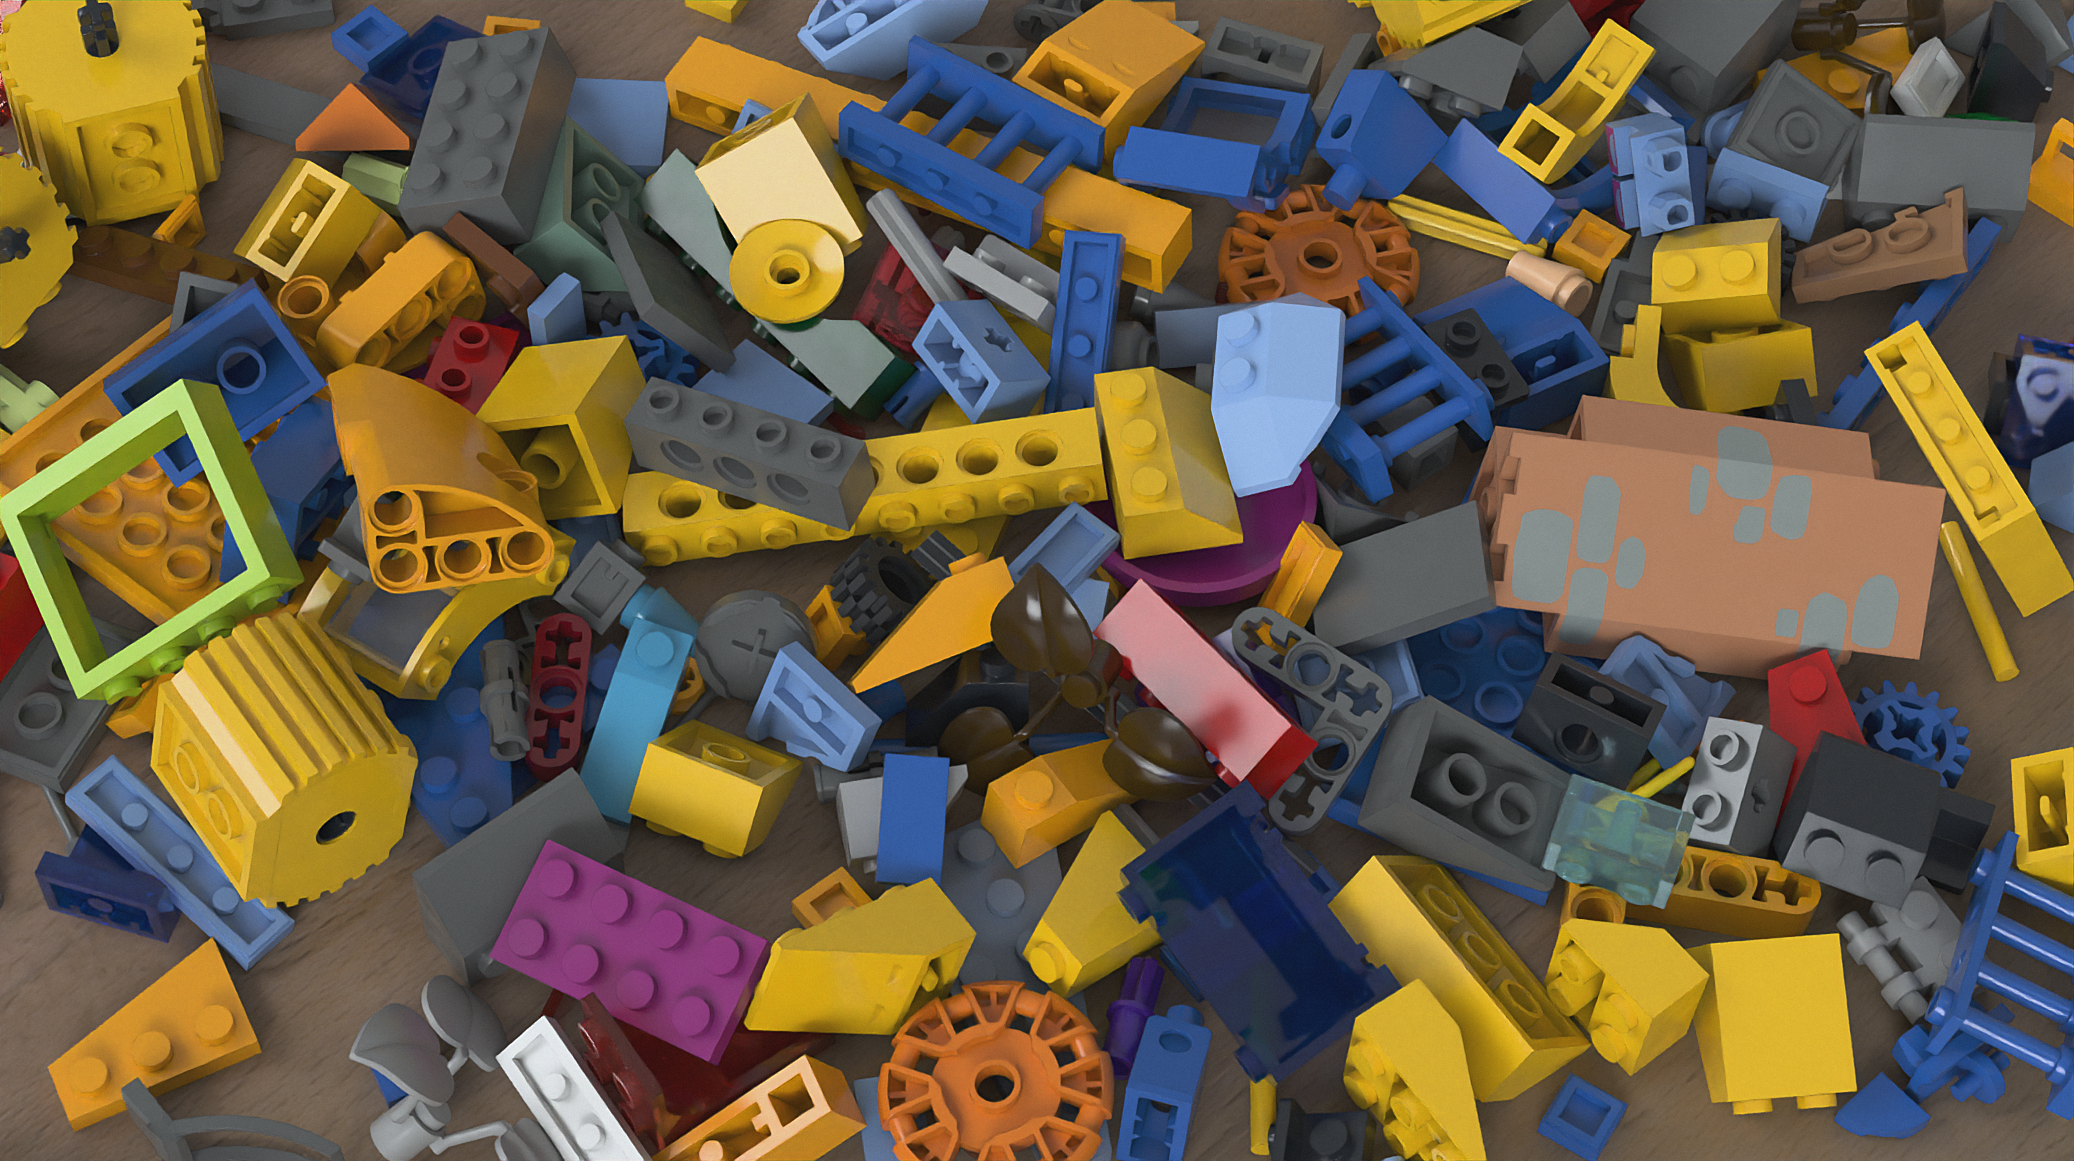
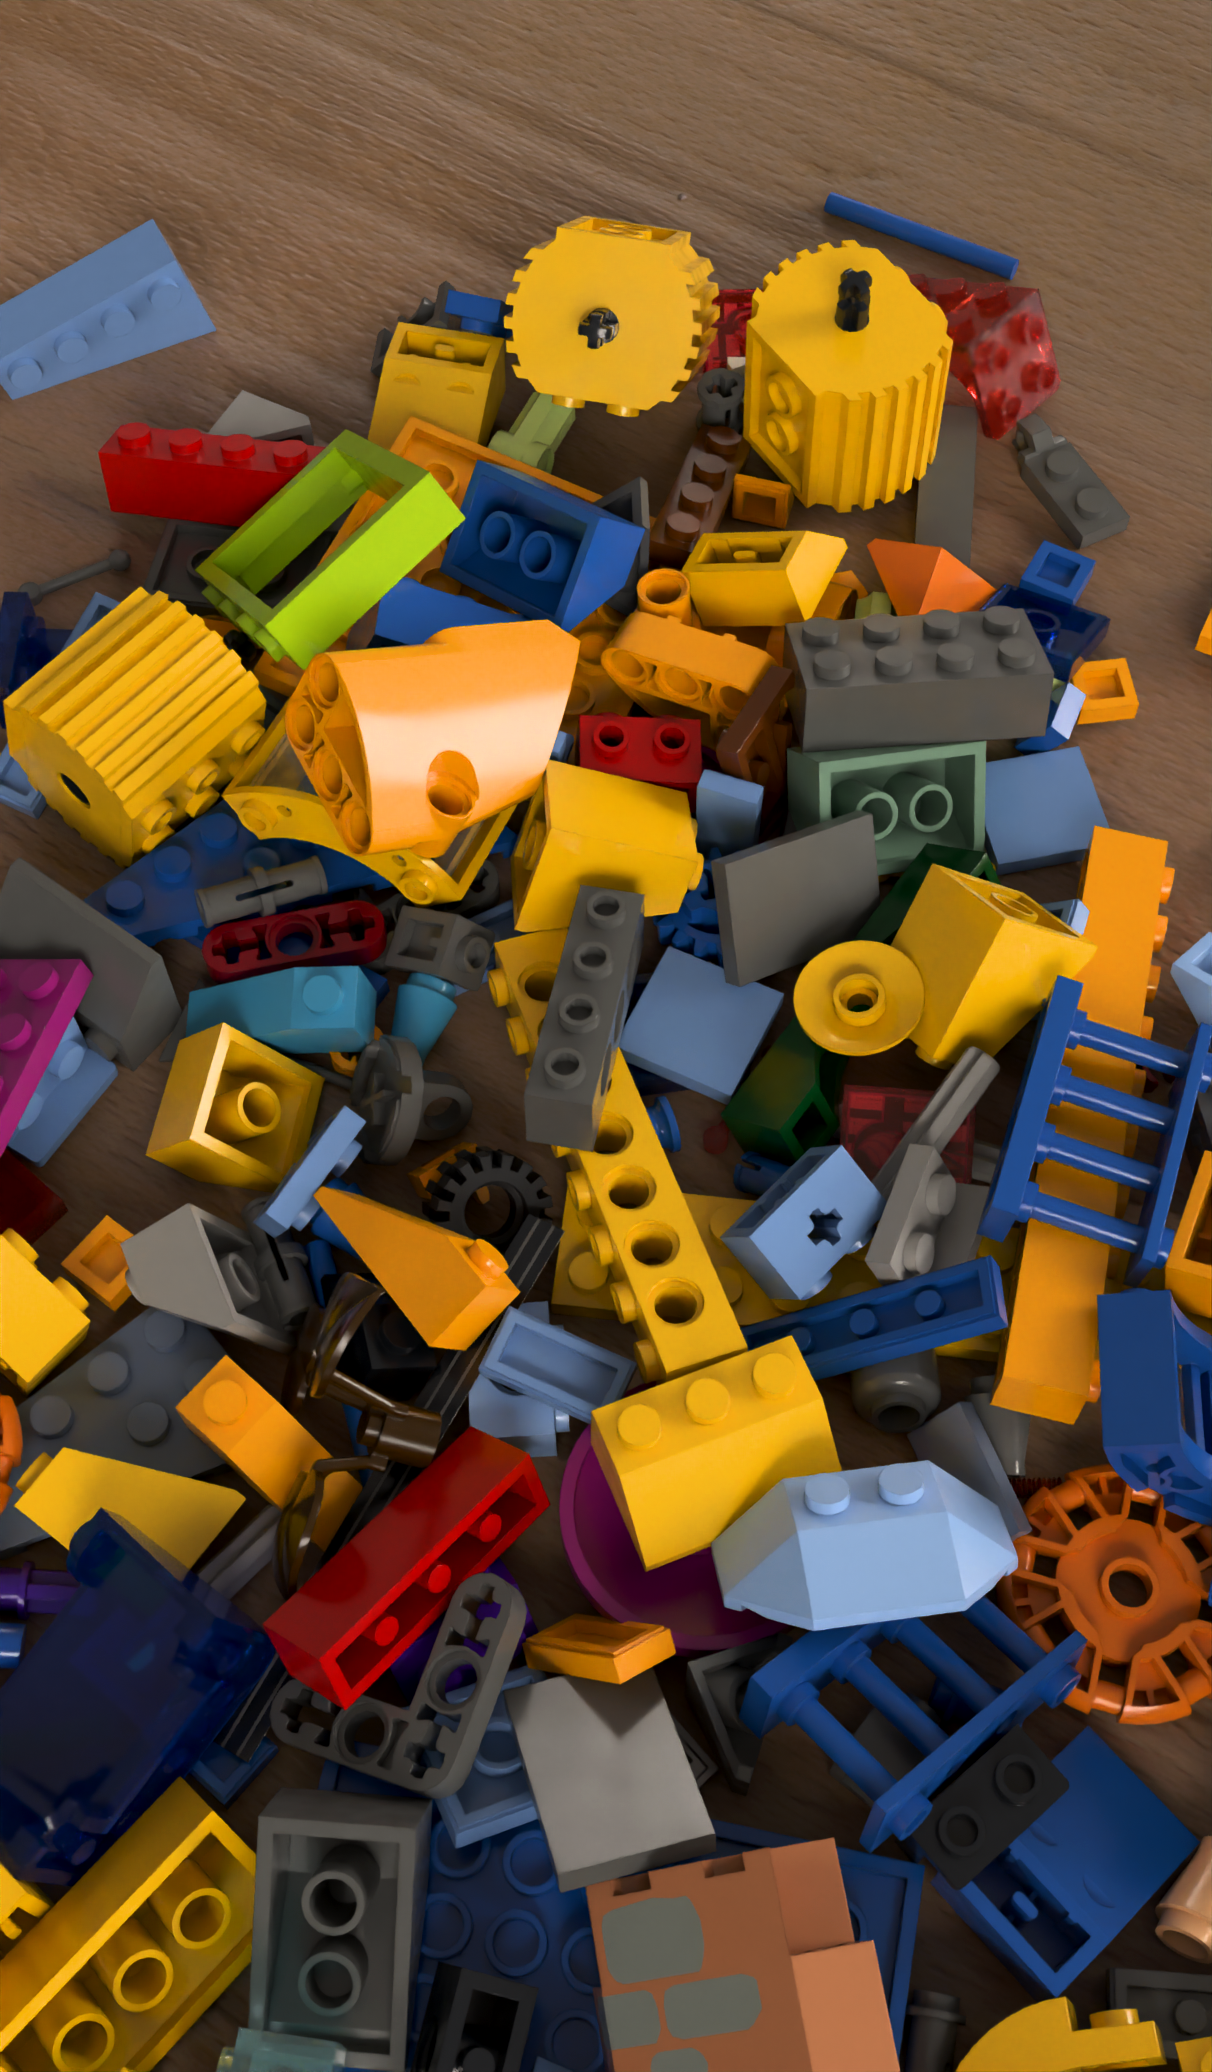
camera: 80 degrees right, 5 degrees up
blue tile [875,753,950,888] -> none

